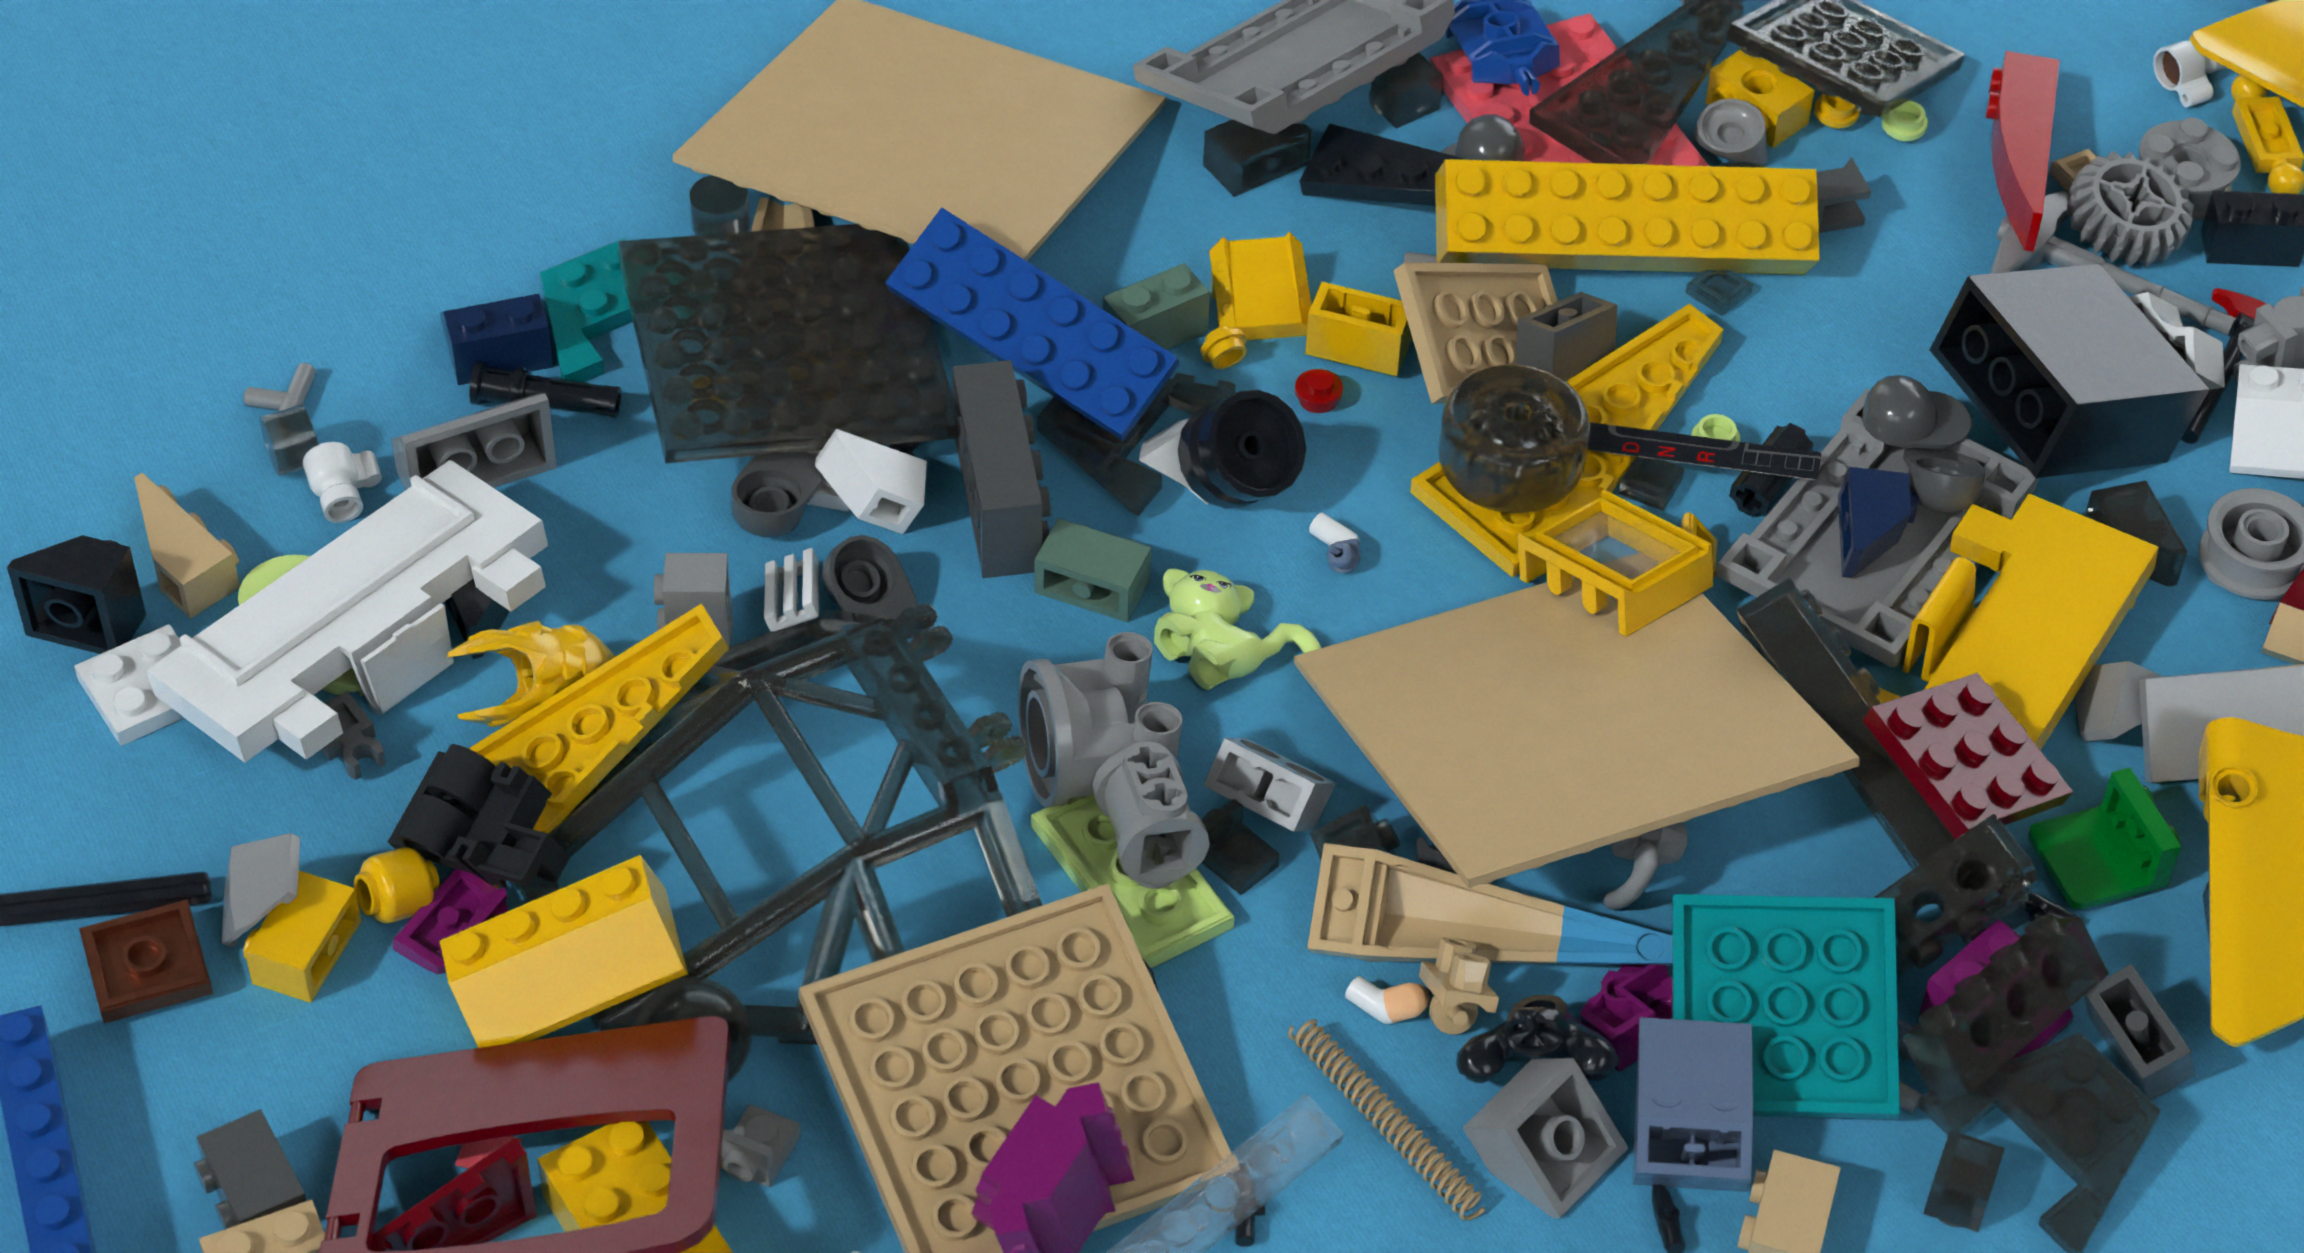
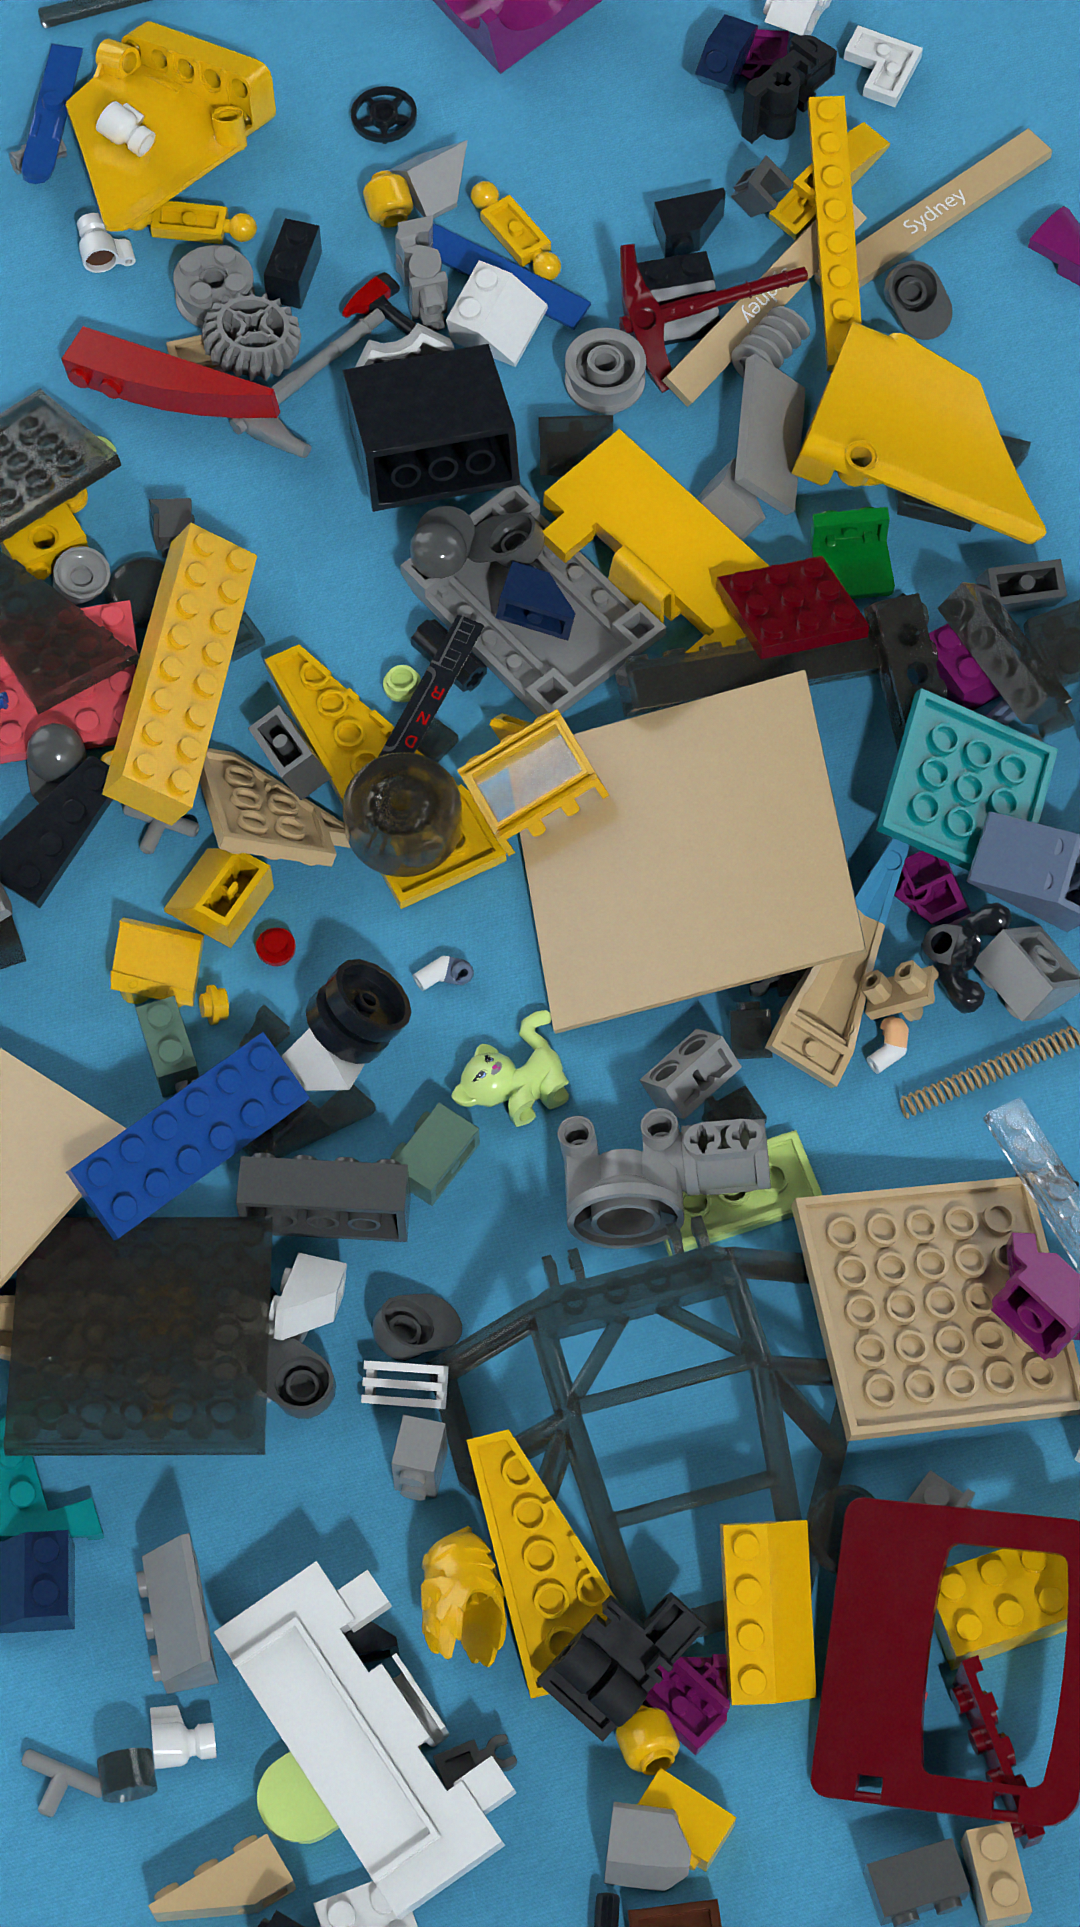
camera: 75 degrees left, 15 degrees up
black pin [469,361,622,418] -> none

